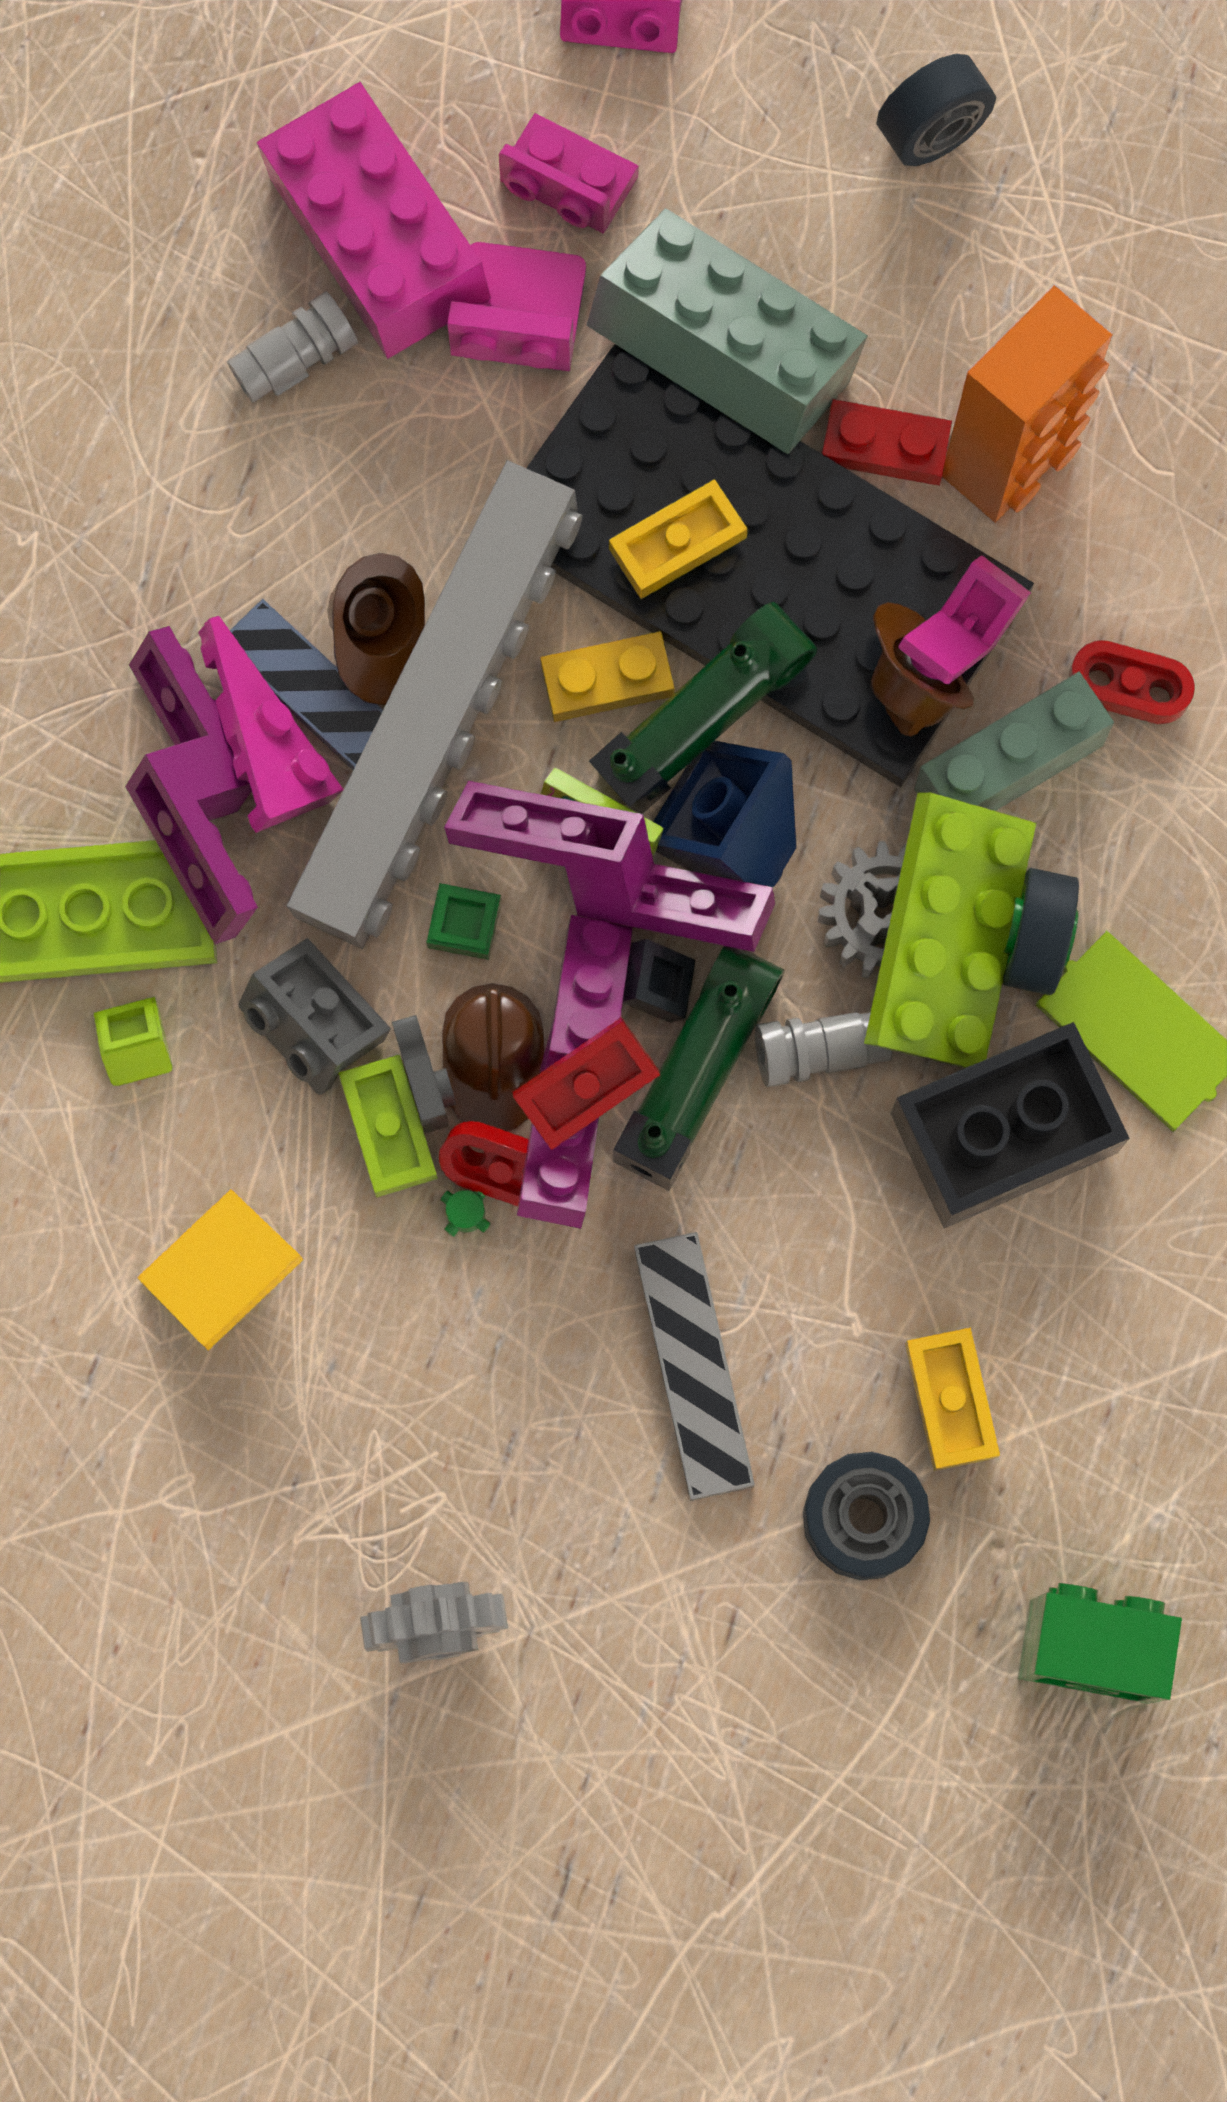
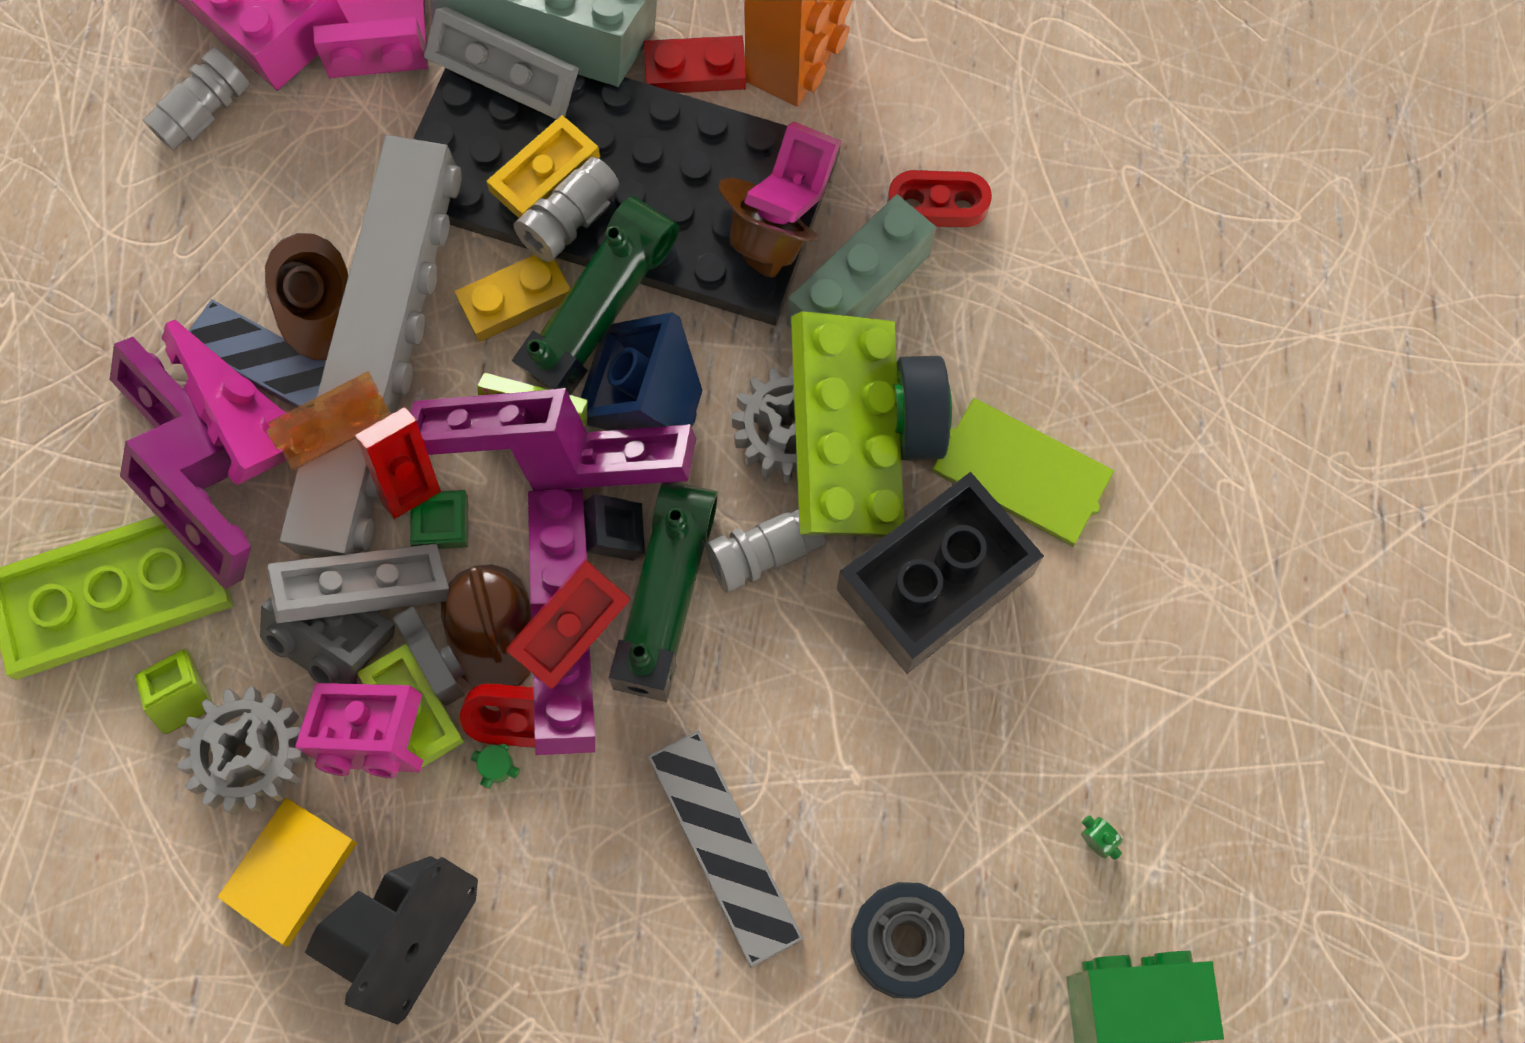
camera: 15 degrees left, 5 degrees down
yellow plate [905,1327,1000,1471] -> none
none -> light grey gear [177,687,308,815]
none -> clear orange hinge [267,371,391,471]
none -> light grey plate [267,544,449,624]
none -> dark pink bracket [295,683,423,779]
none -> black piece [305,856,478,1025]
none -> red plate [355,407,441,519]
none -> light grey plate [424,7,579,119]
none -> light grey axle [514,157,620,262]
none -> green piece [1081,815,1123,860]

